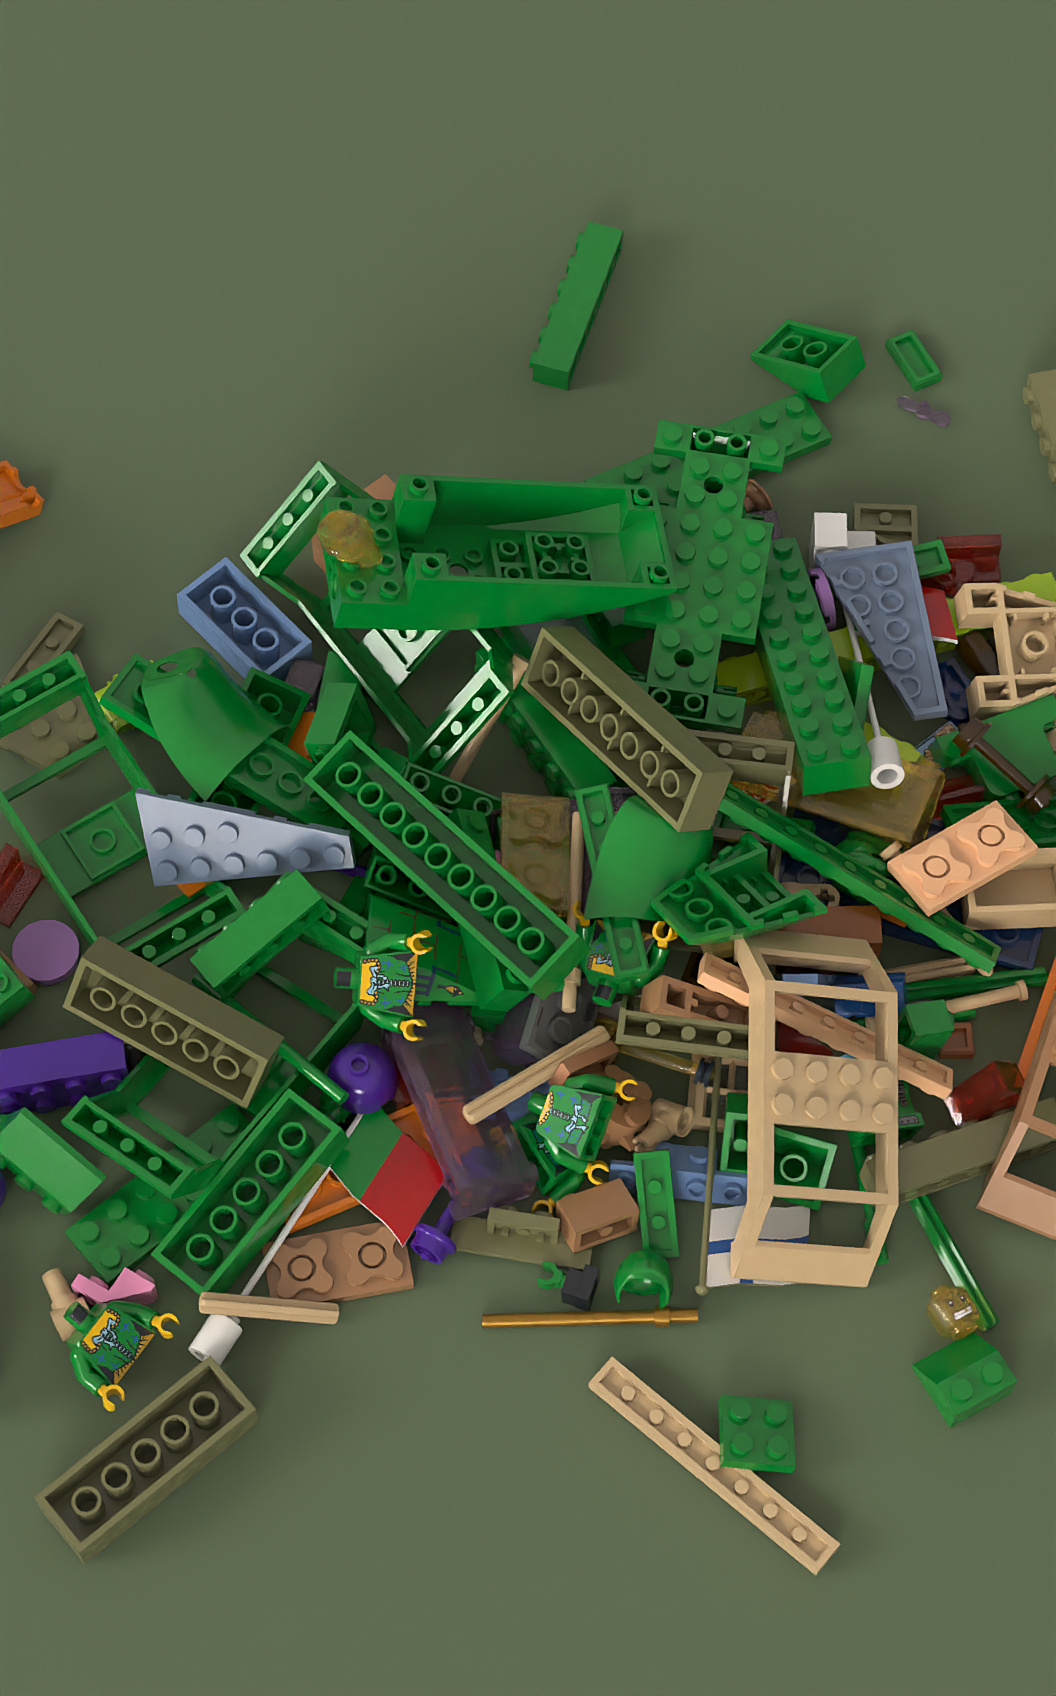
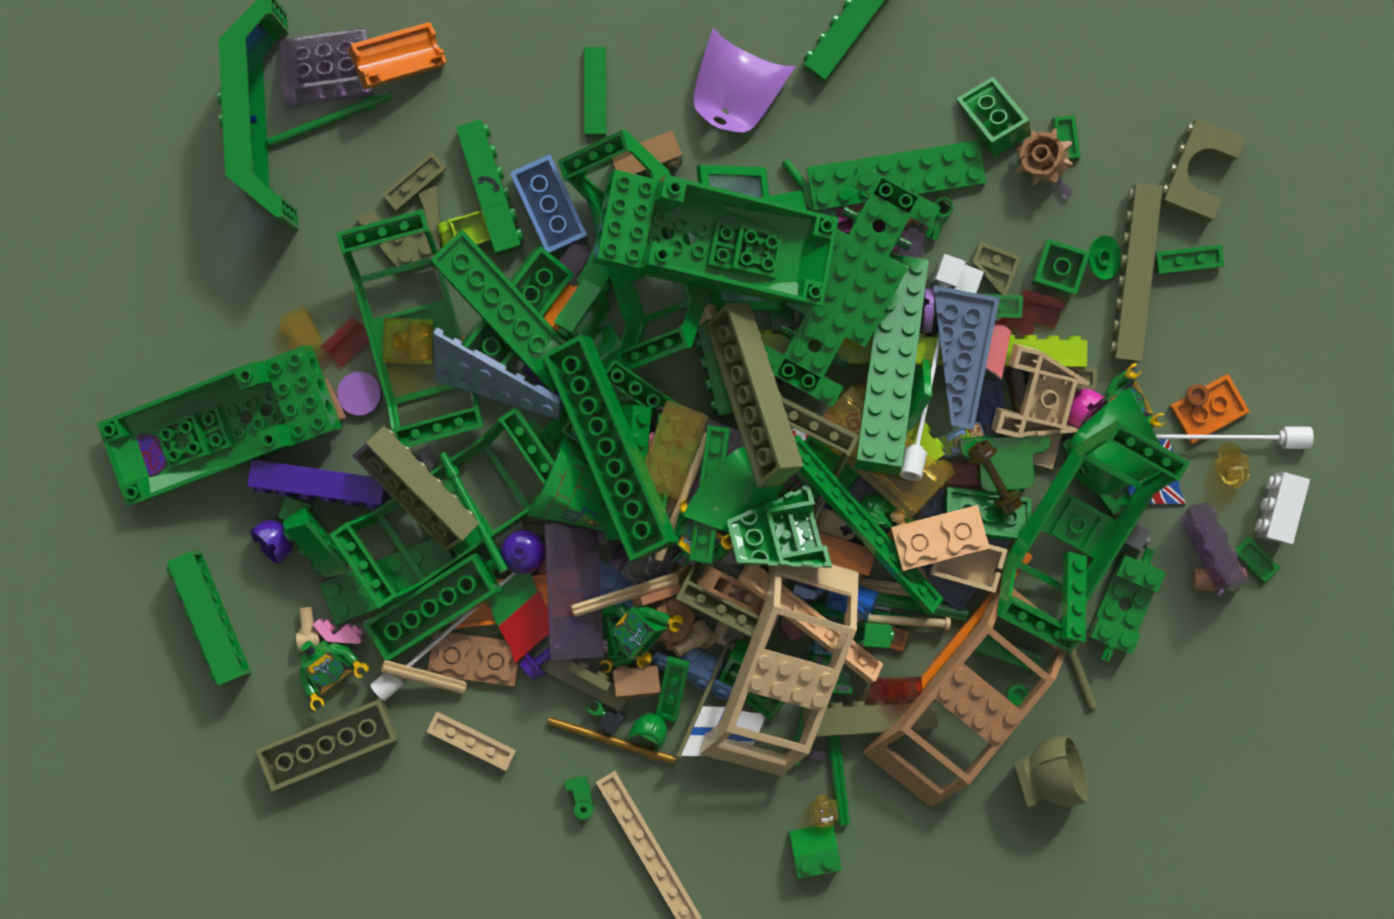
camera: 20 degrees right, 25 degrees up
green piece [141,647,291,801] -> none
green brick [189,869,330,1000] -> none
clear yellow head [317,510,382,568] -> none
torso [334,930,433,1041] -> none
green plate [718,1394,796,1474] -> none
none -> clear yellow slope [383,318,433,364]
none -> tan plate [427,711,516,771]
none -> green brick [456,119,524,255]
none -> green leg [565,775,594,819]
none -> green tile [584,47,607,135]
none -> medium lavender piece [694,28,796,133]
none -> clear purple tile [804,751,826,761]
none -> green pin [925,197,954,241]
none -> medium nougat brick [1016,129,1073,186]
none -> green brick [1031,239,1090,297]
none -> green dish [1088,235,1121,280]

